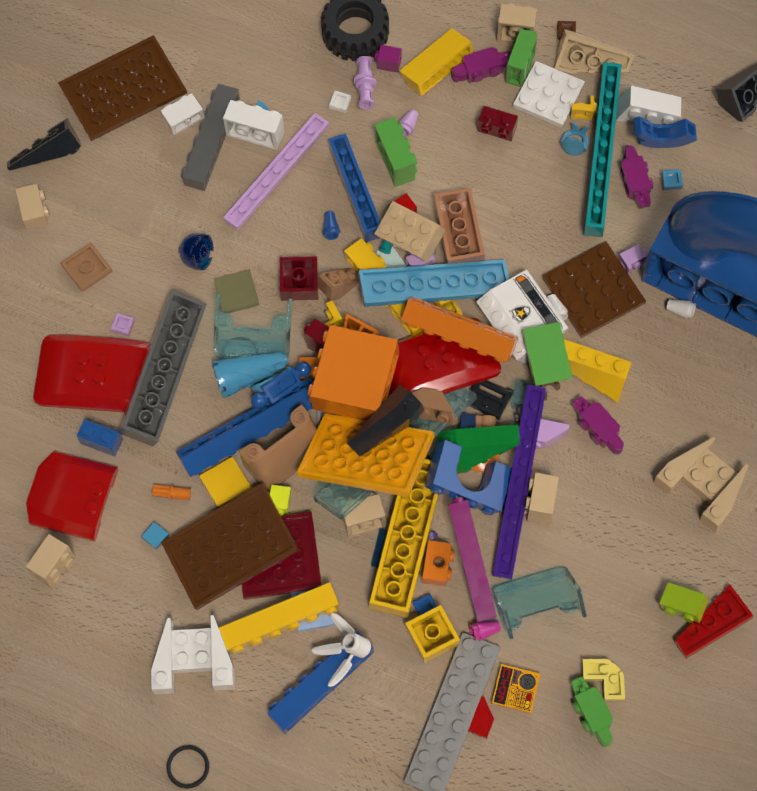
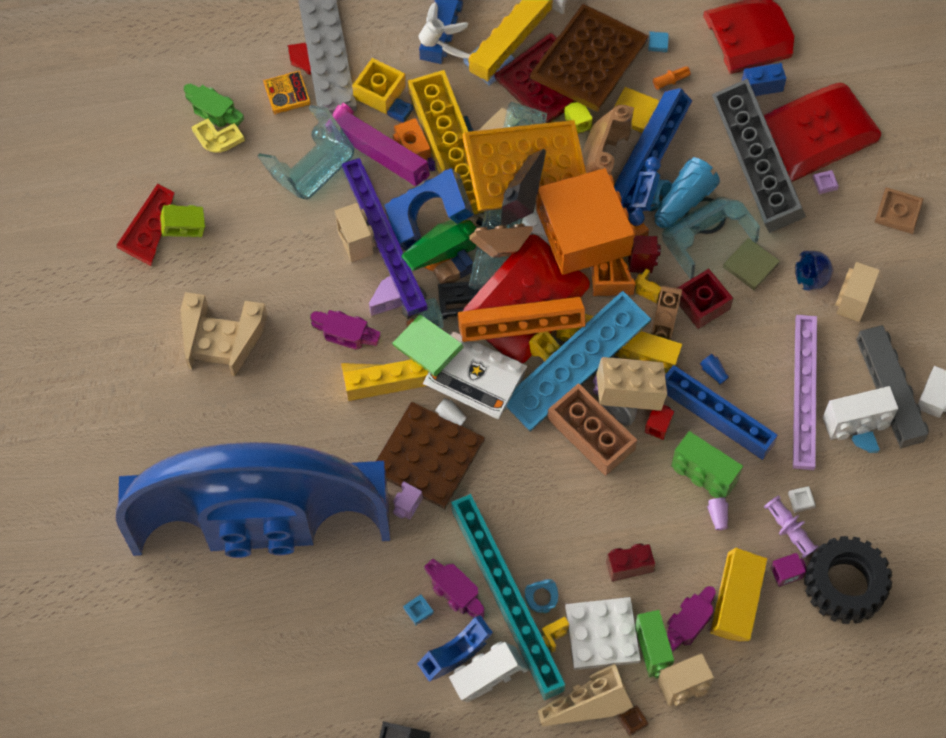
camera: 145 degrees right, 5 degrees down
none -> tan brick [835,262,880,322]

